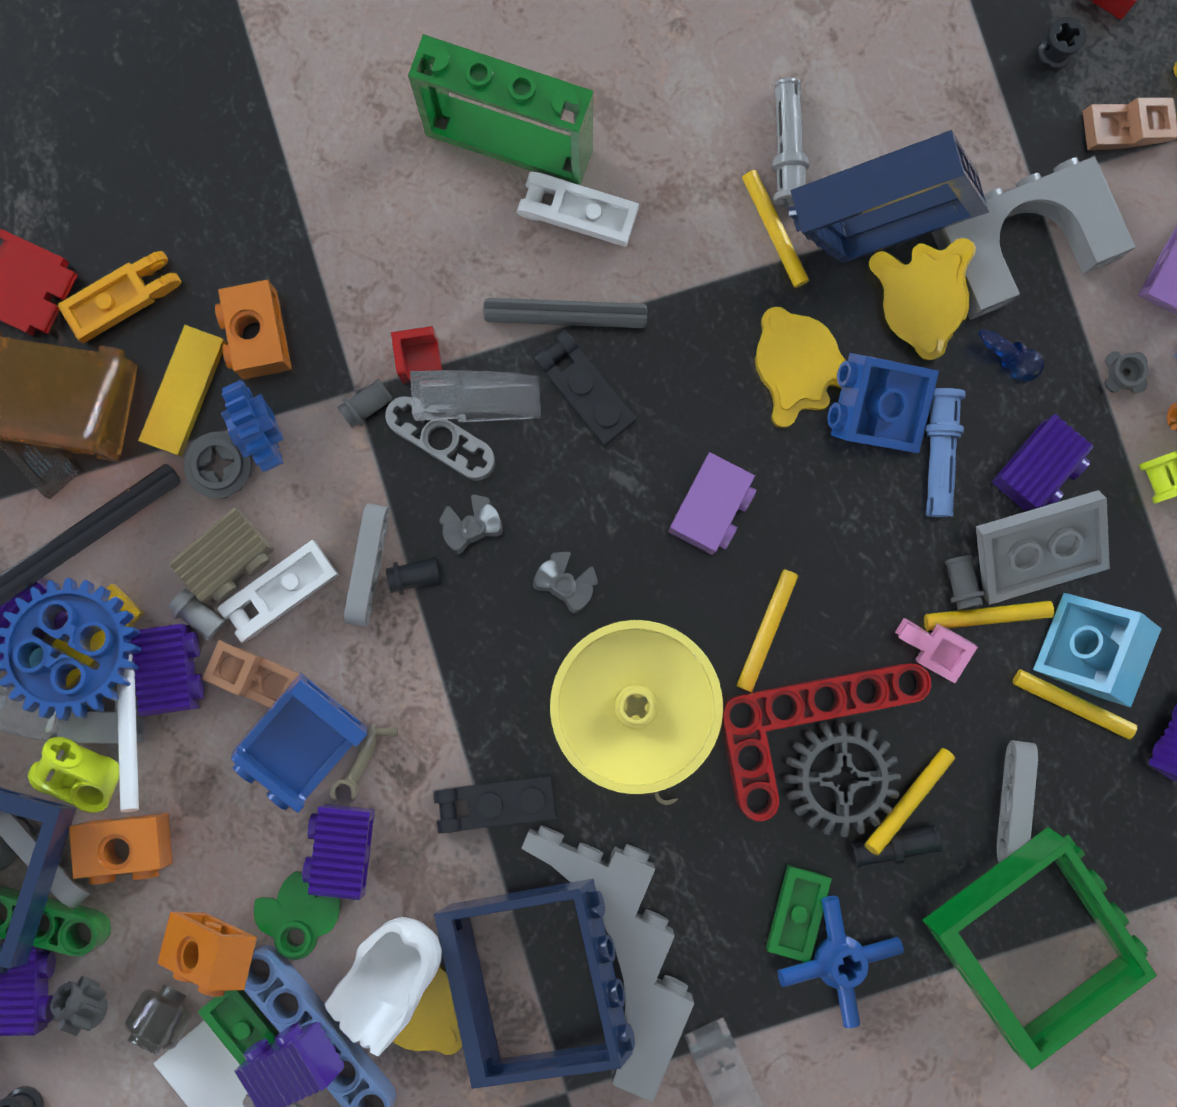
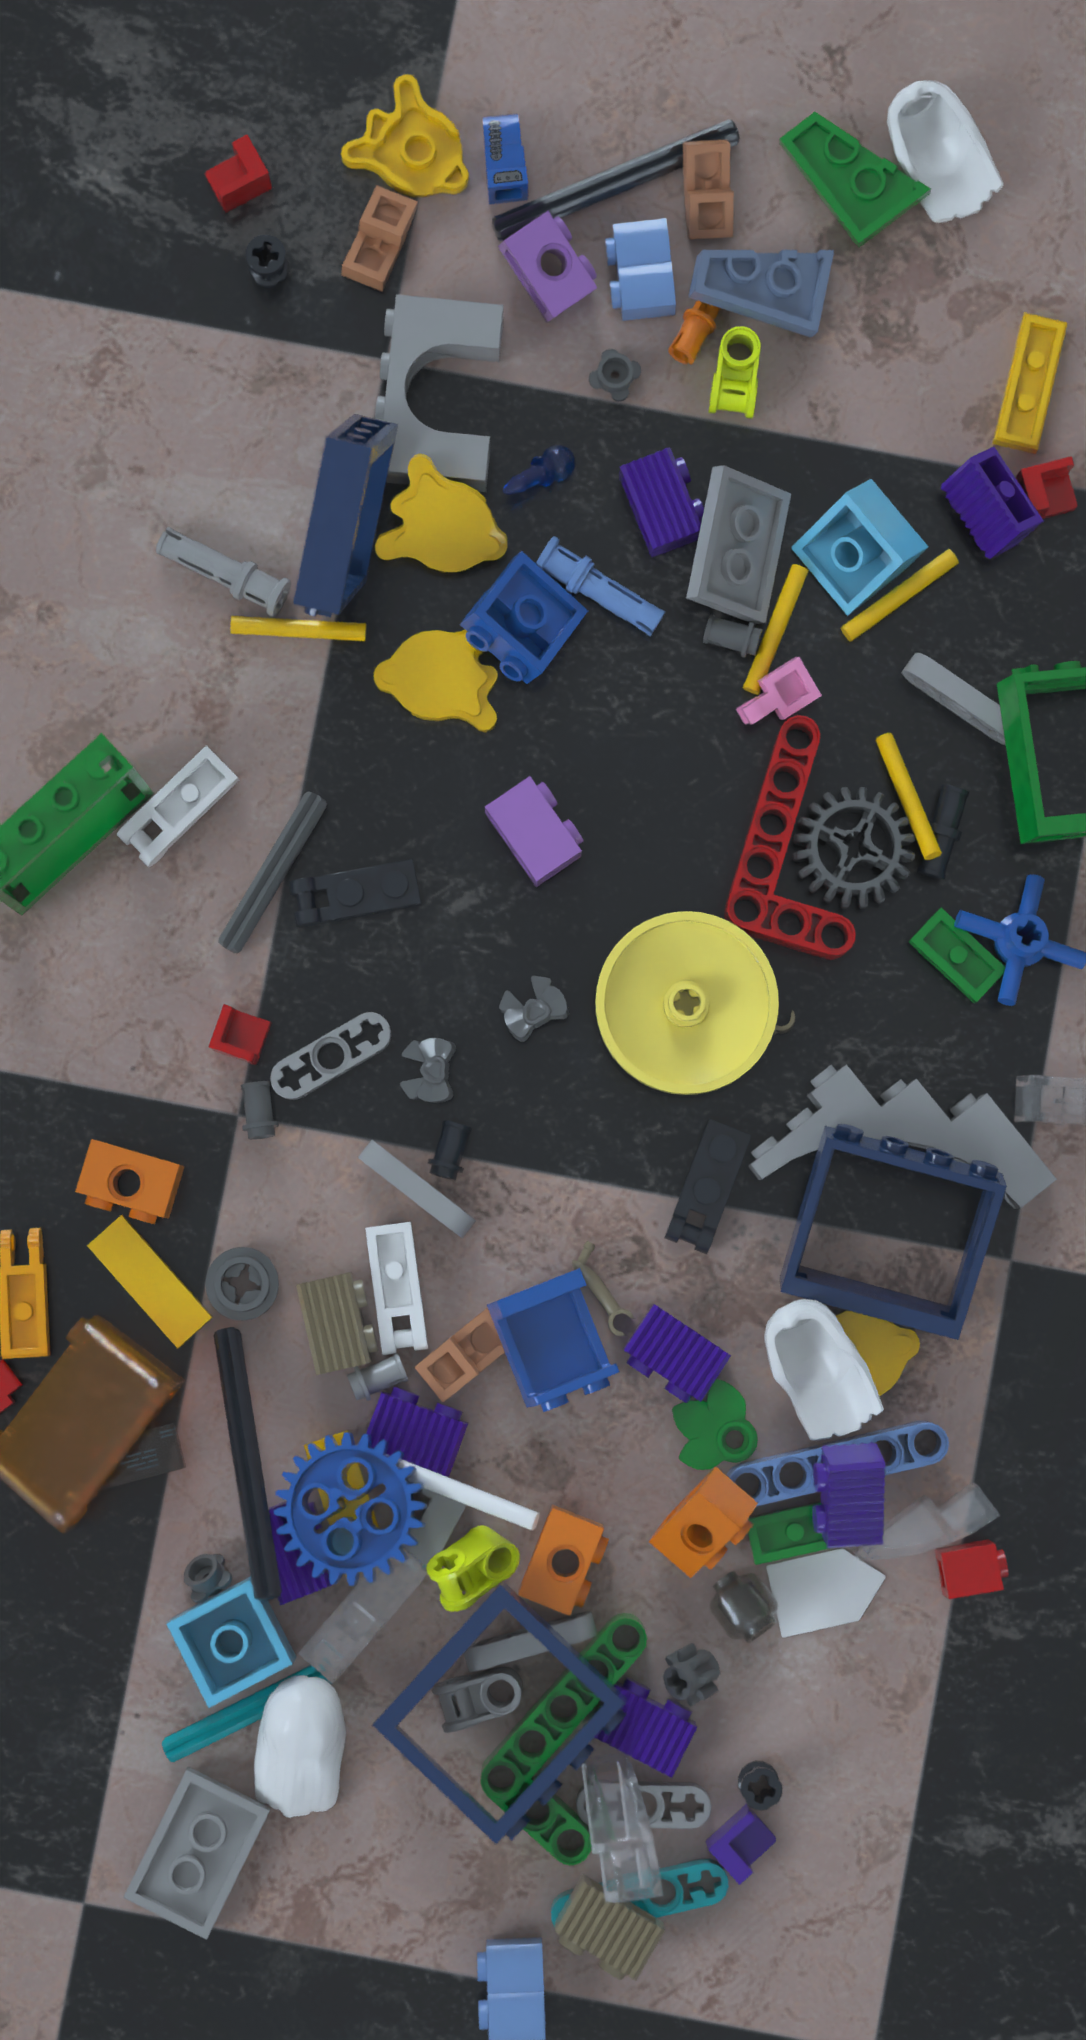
camera: 65 degrees left, 0 degrees up
blue gear [221,380,284,472] -> none
clear slope [410,370,541,422] -> none
yellow bar [736,569,799,693] -> none

